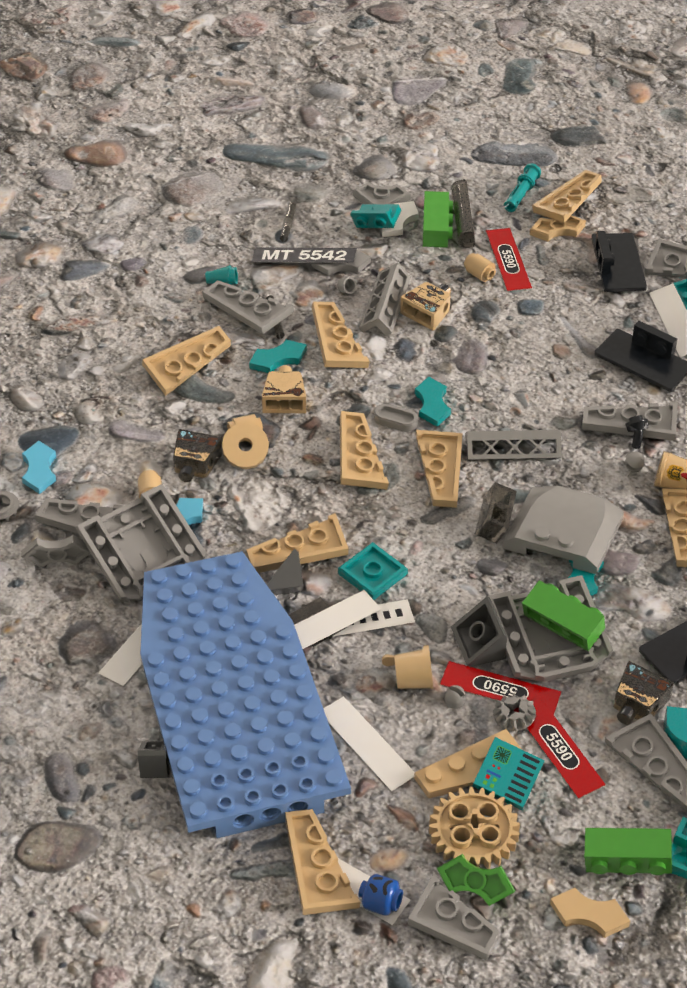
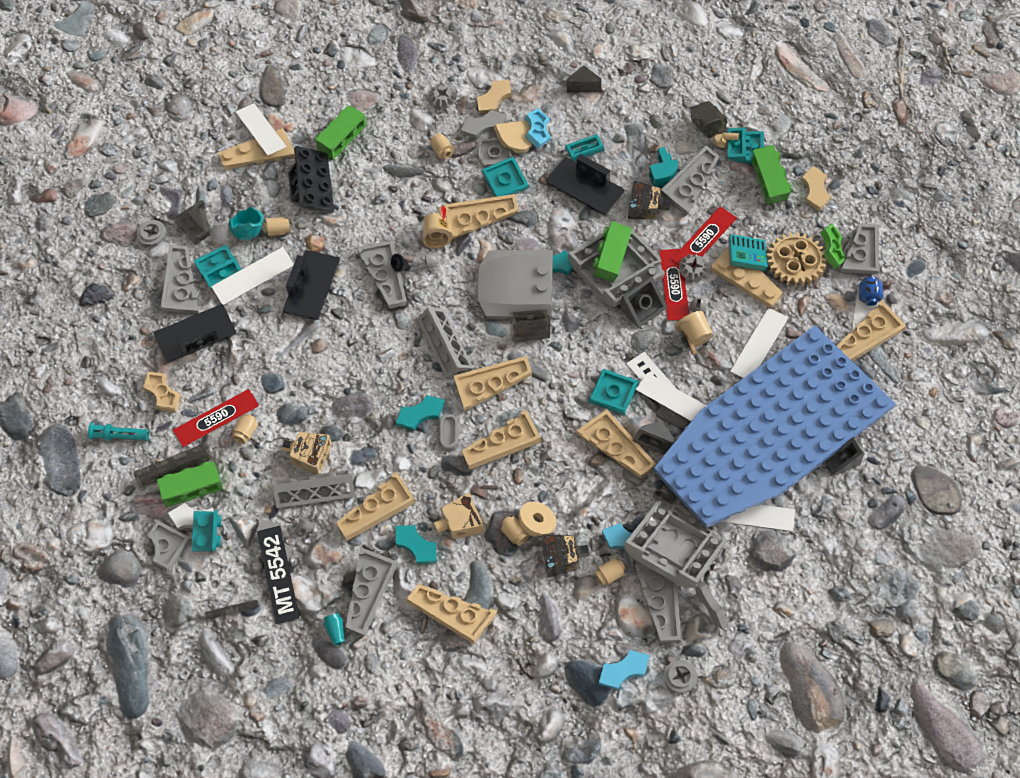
camera: 110 degrees left, 15 degrees up
tan wing [532,170,602,223] -> none

